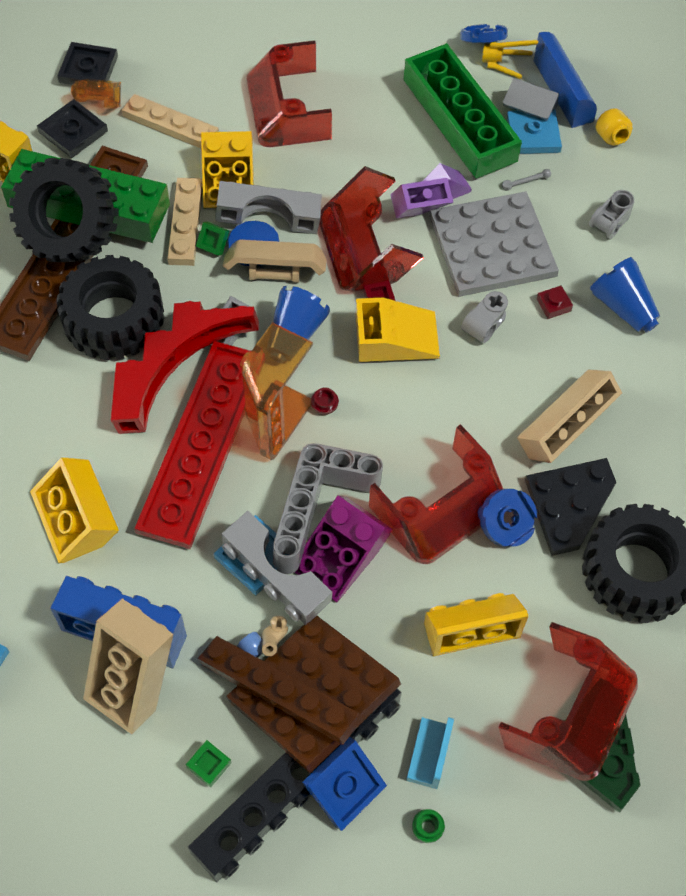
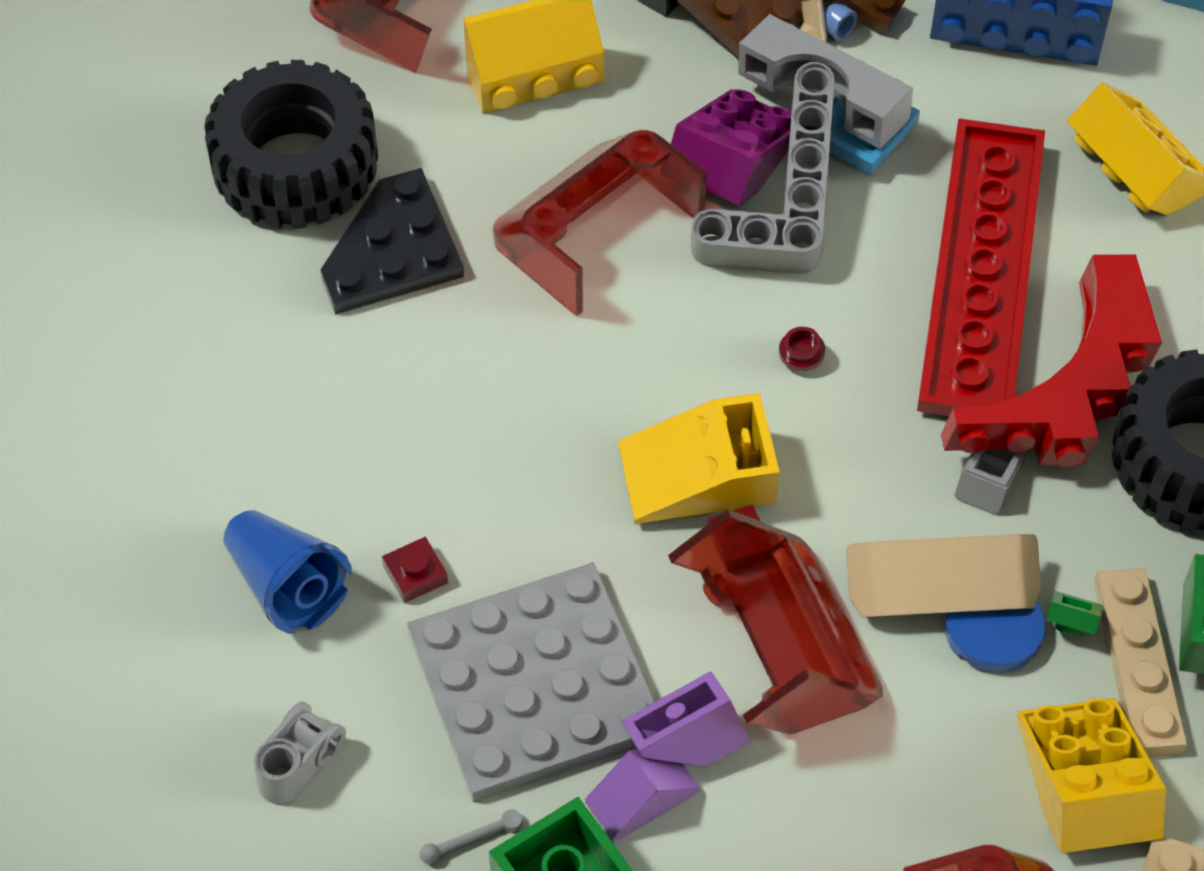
camera: 175 degrees right, 5 degrees down
light grey arch [215,181,322,234] -> none
clear orange windscreen [240,322,313,460] -> none
blue cone [267,286,330,365] -> none
light grey piece [461,291,508,343] -> none
blue plate [478,489,537,546] -> none
tan brick [517,369,622,463] -> none

